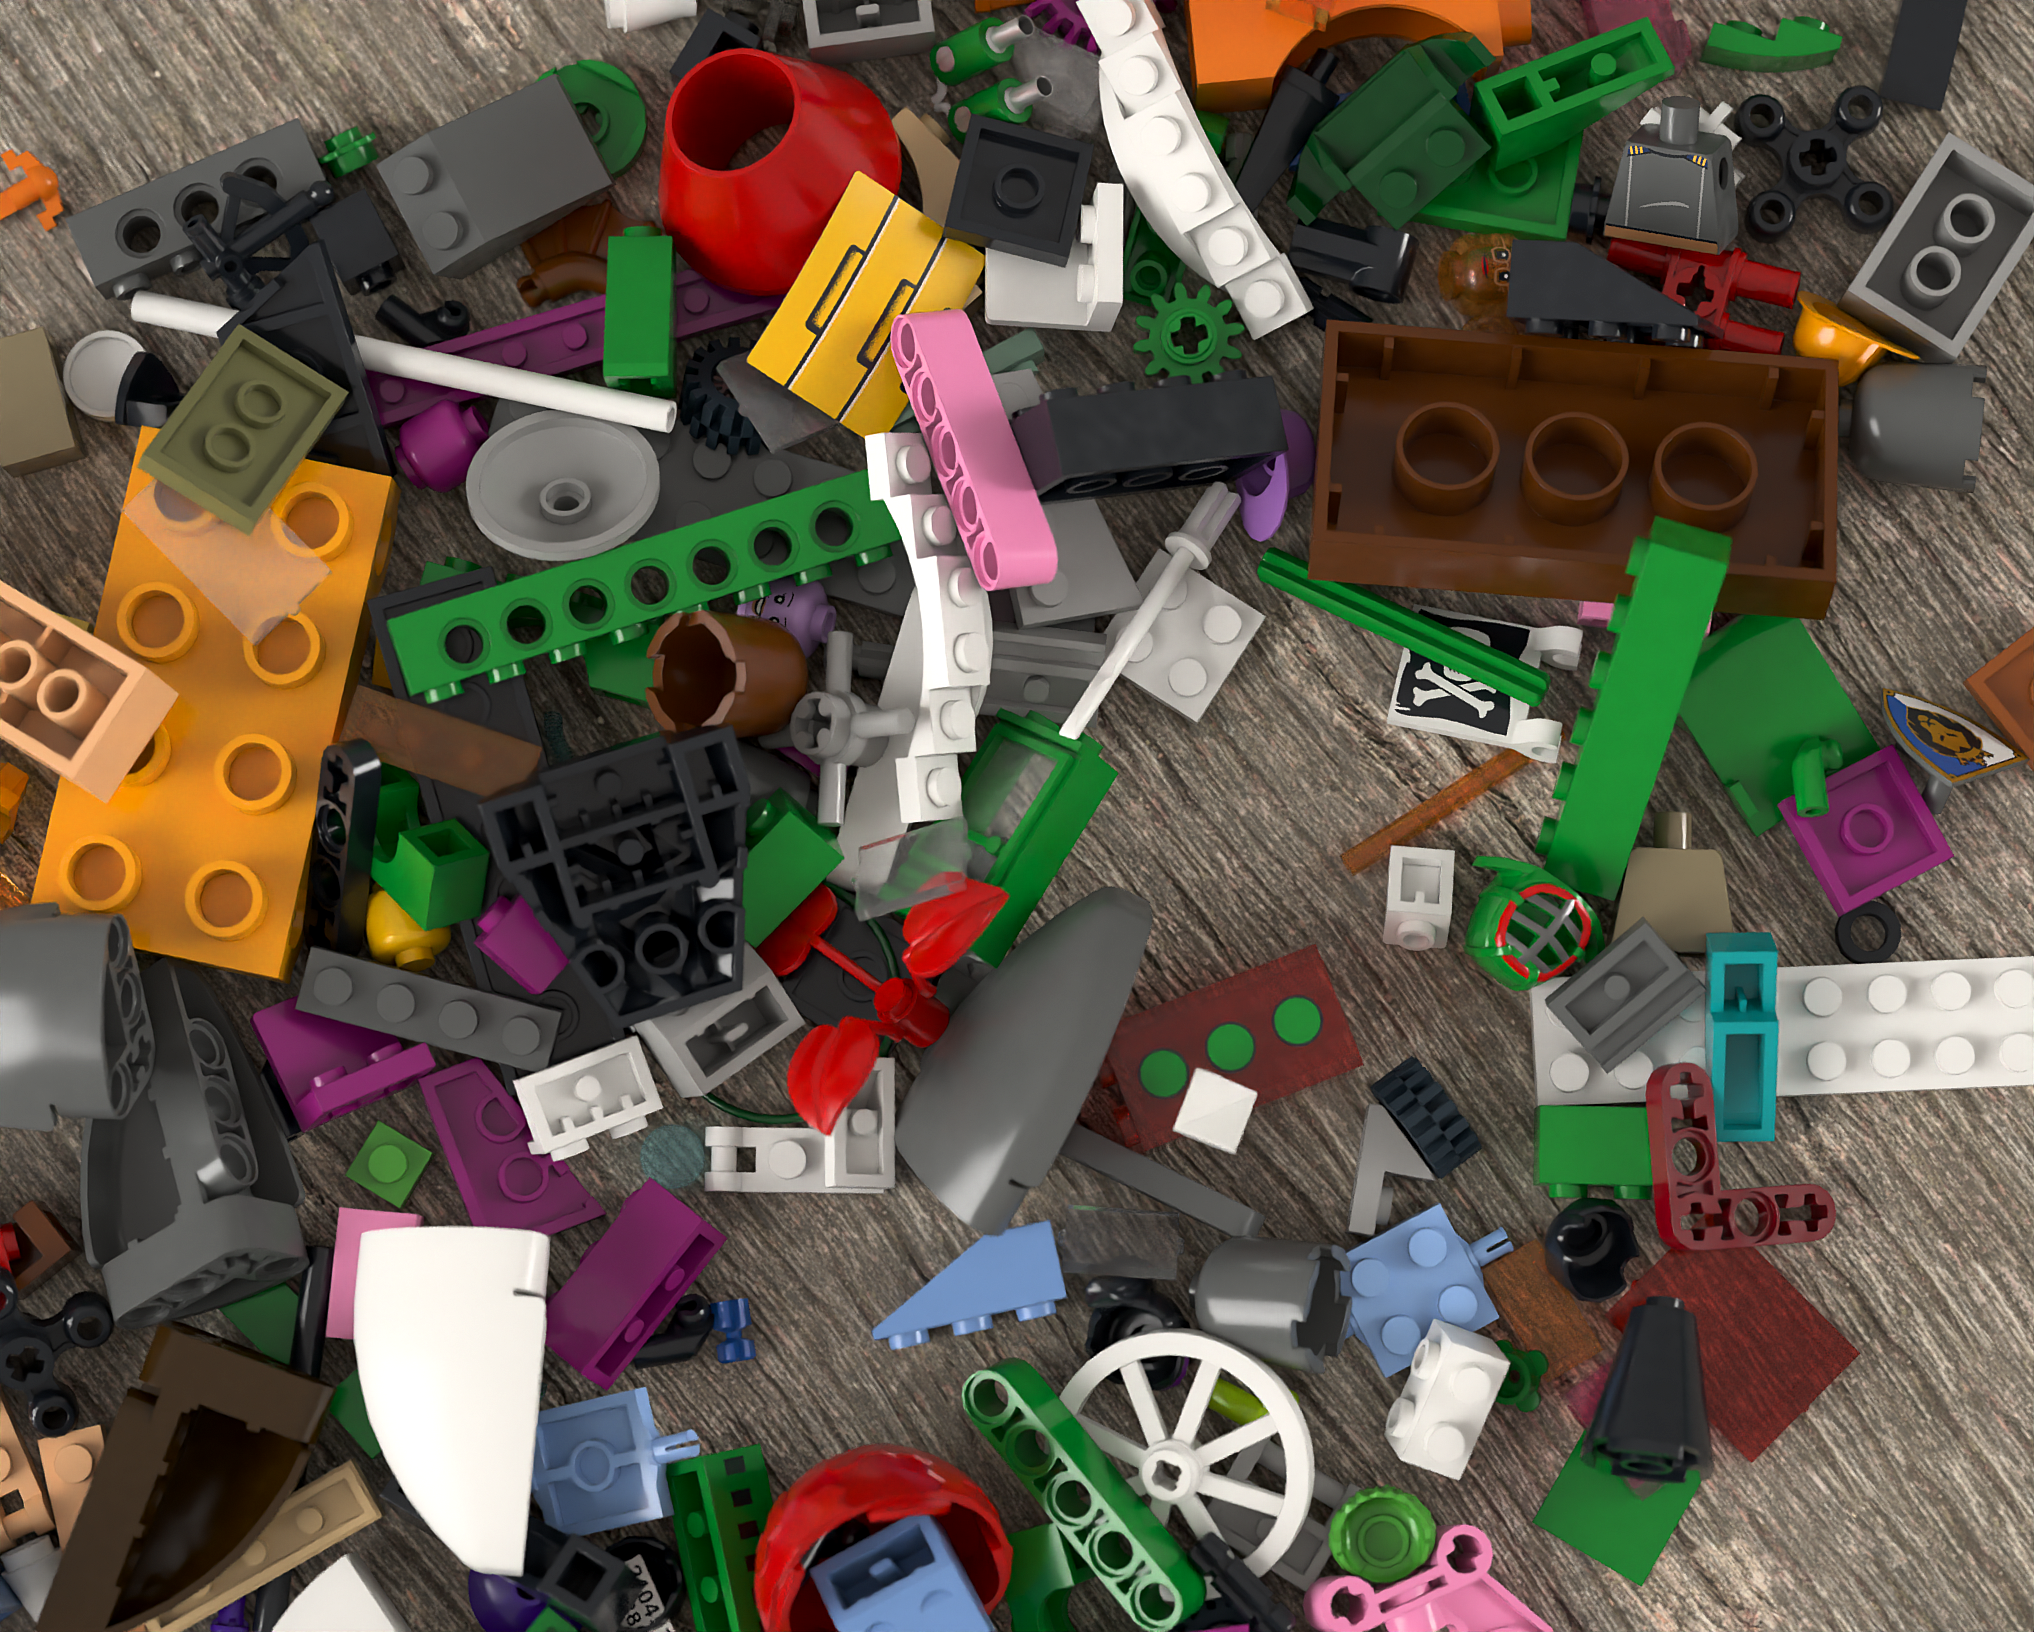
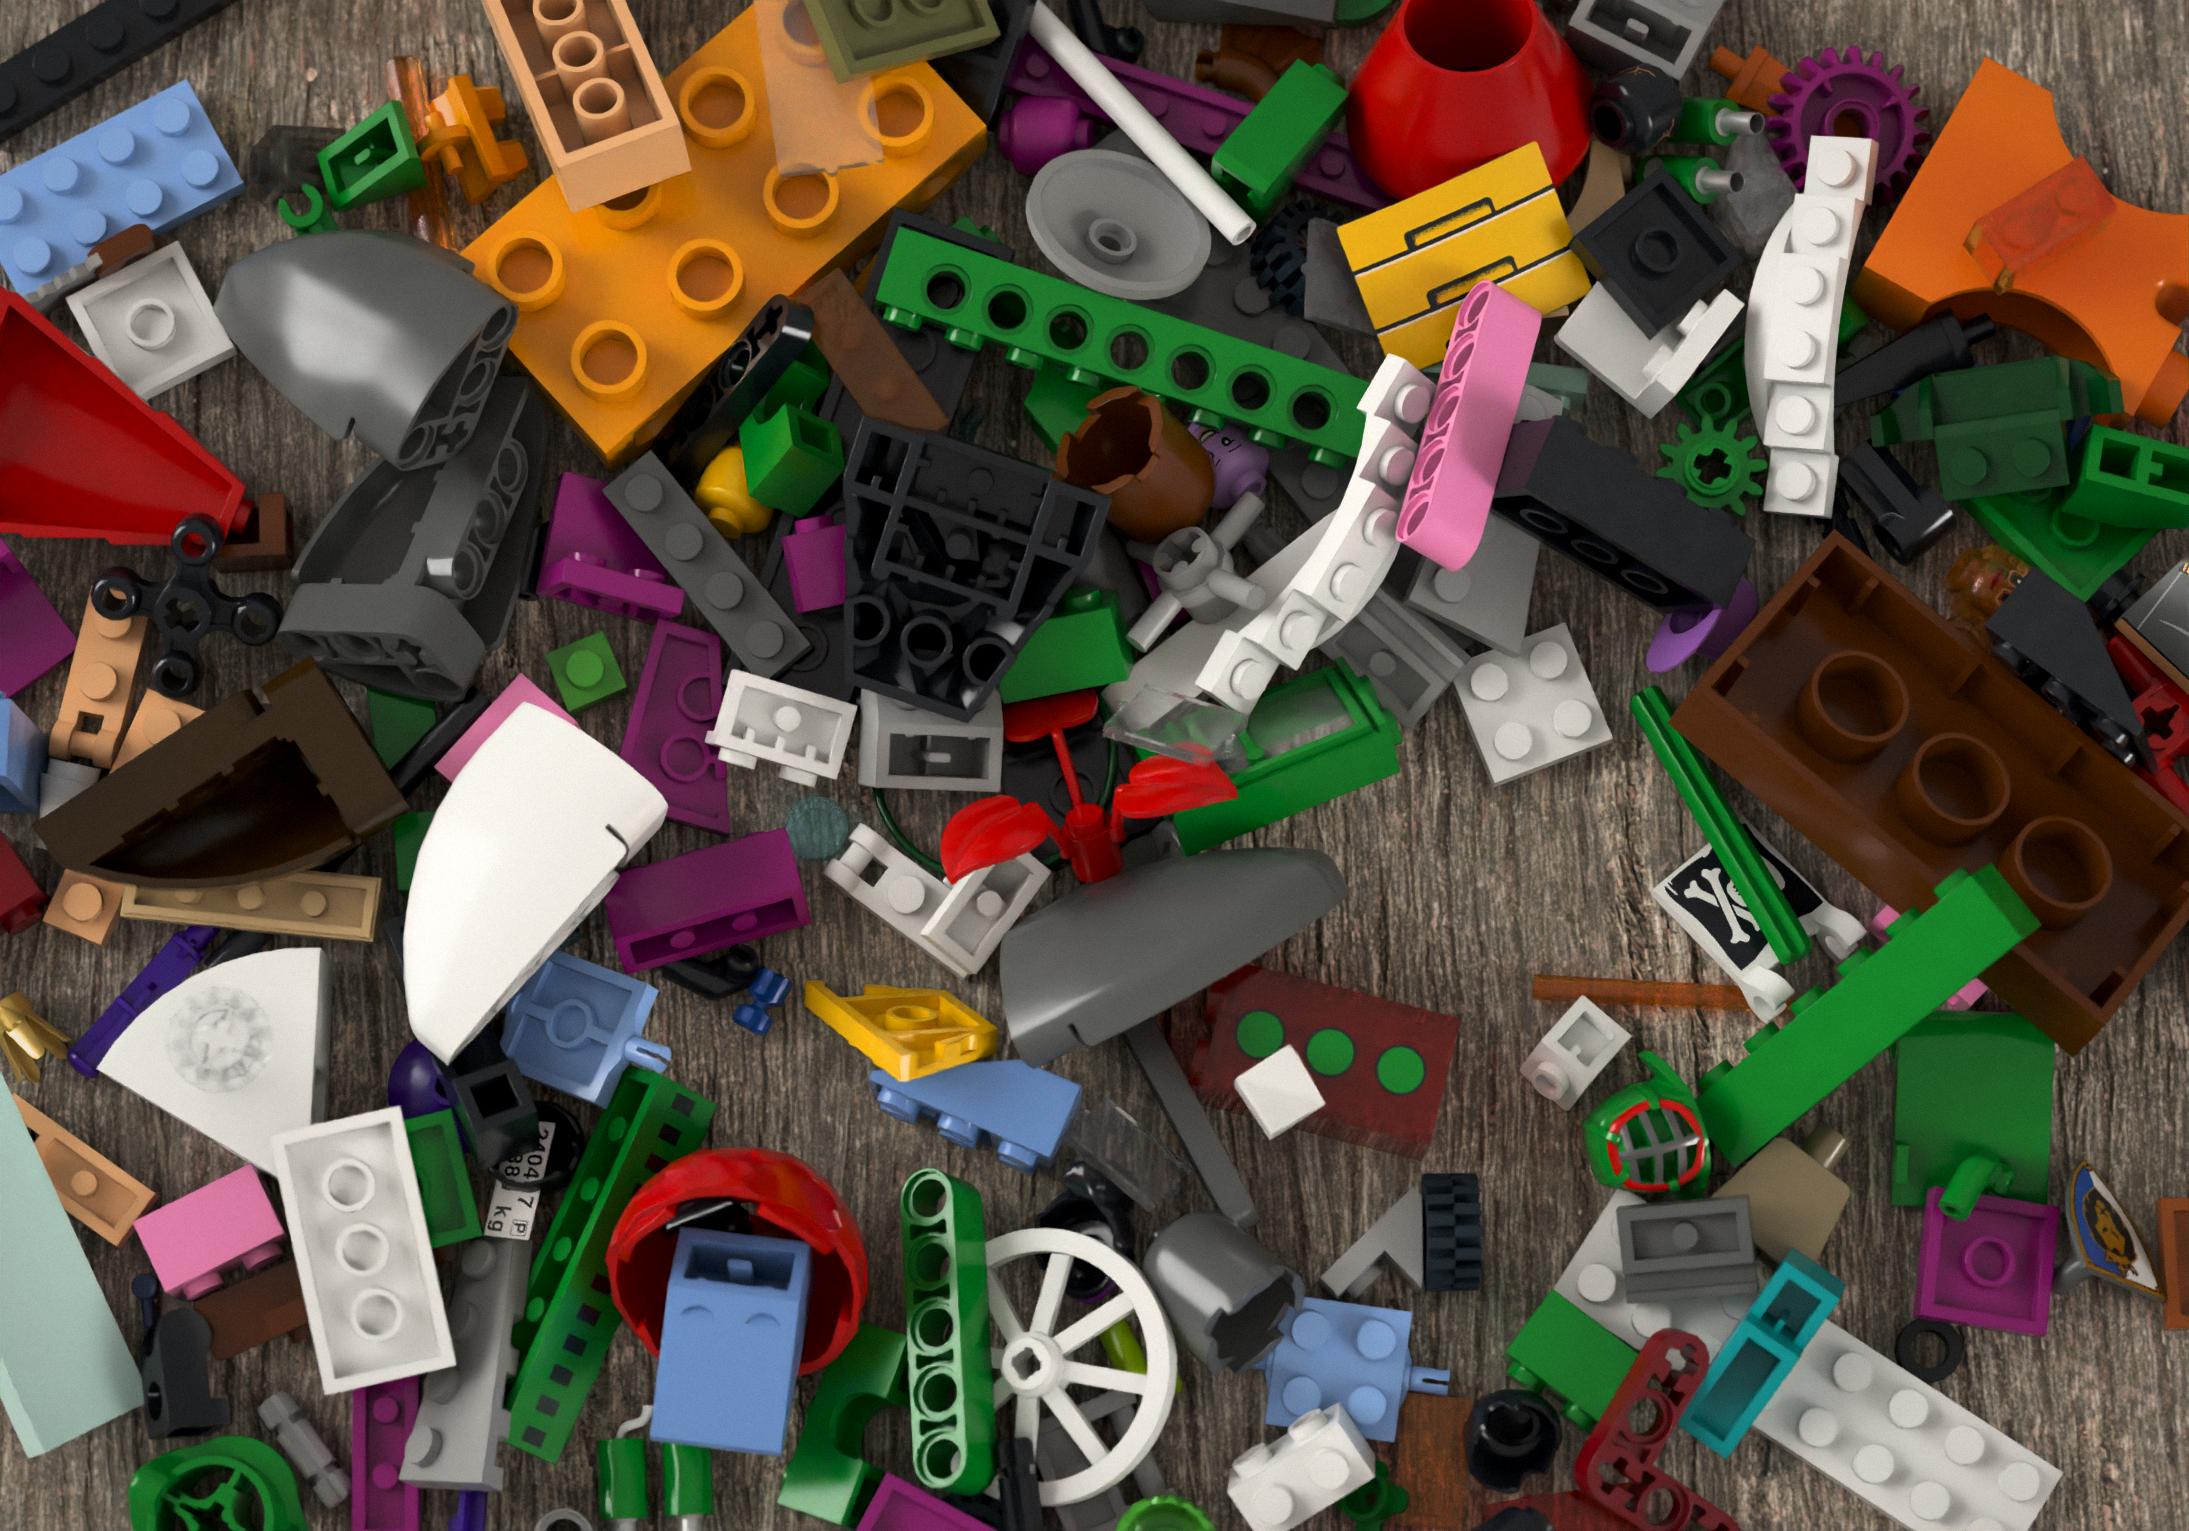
camera: 30 degrees right, 5 degrees down
white piece [1059,481,1242,740] -> none
none -> yellow wing [804,980,998,1081]
none -> black head [1589,63,1683,155]

